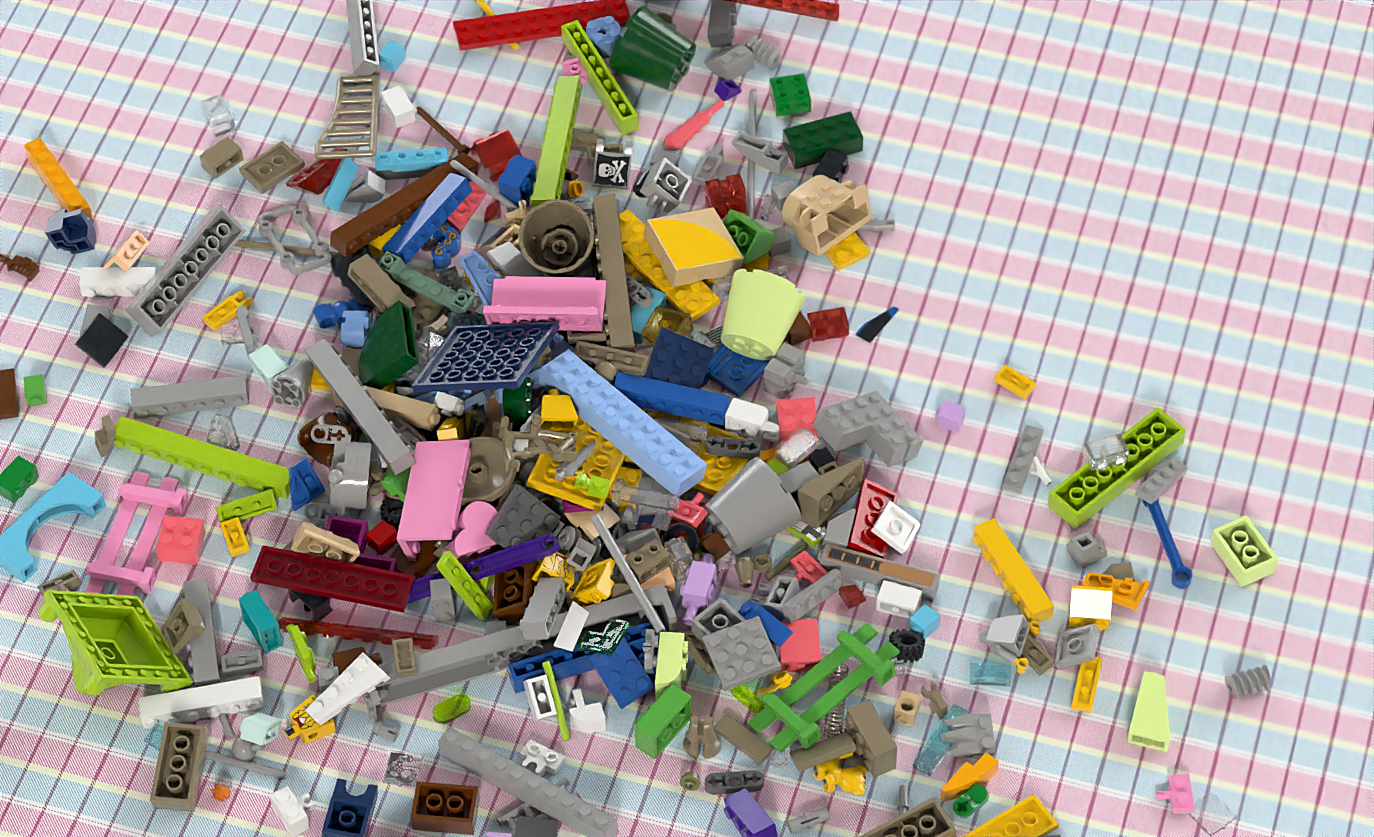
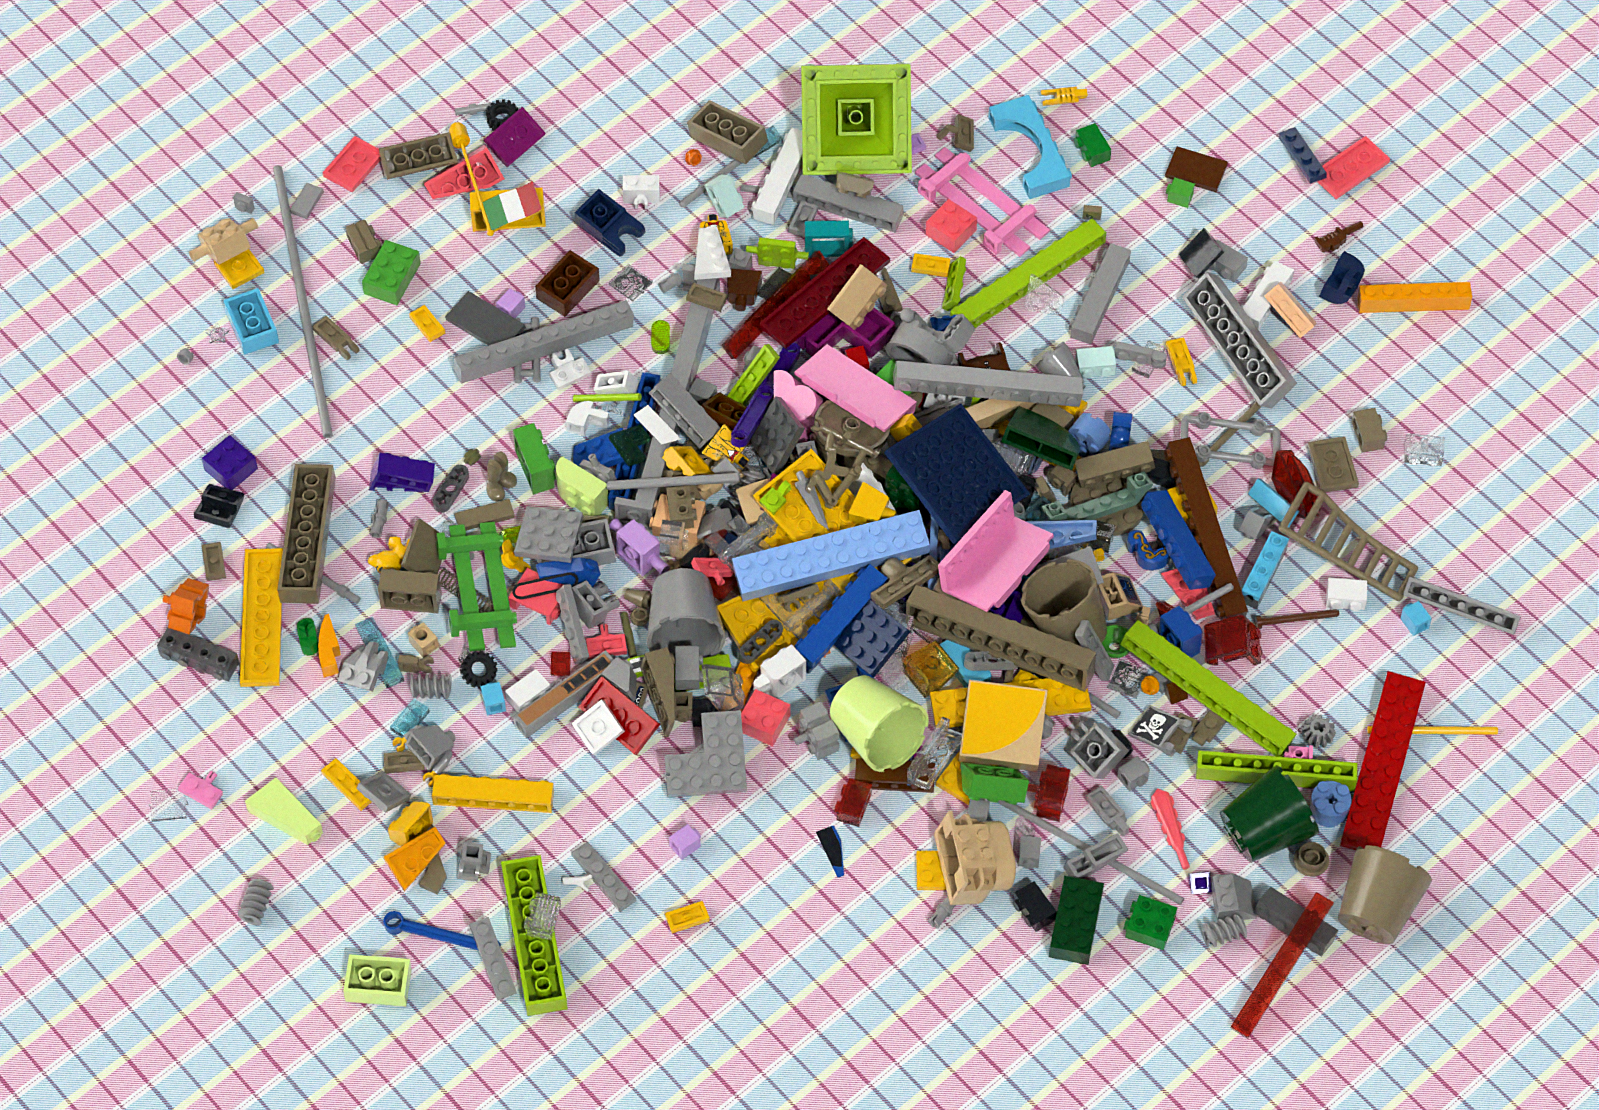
camera: 120 degrees right, 5 degrees up
none -> light grey piece [410,674,452,699]
none -> black piece [512,572,579,599]
none -> clear smoke tile [758,267,794,304]
none -> light grey gear [1302,715,1336,749]

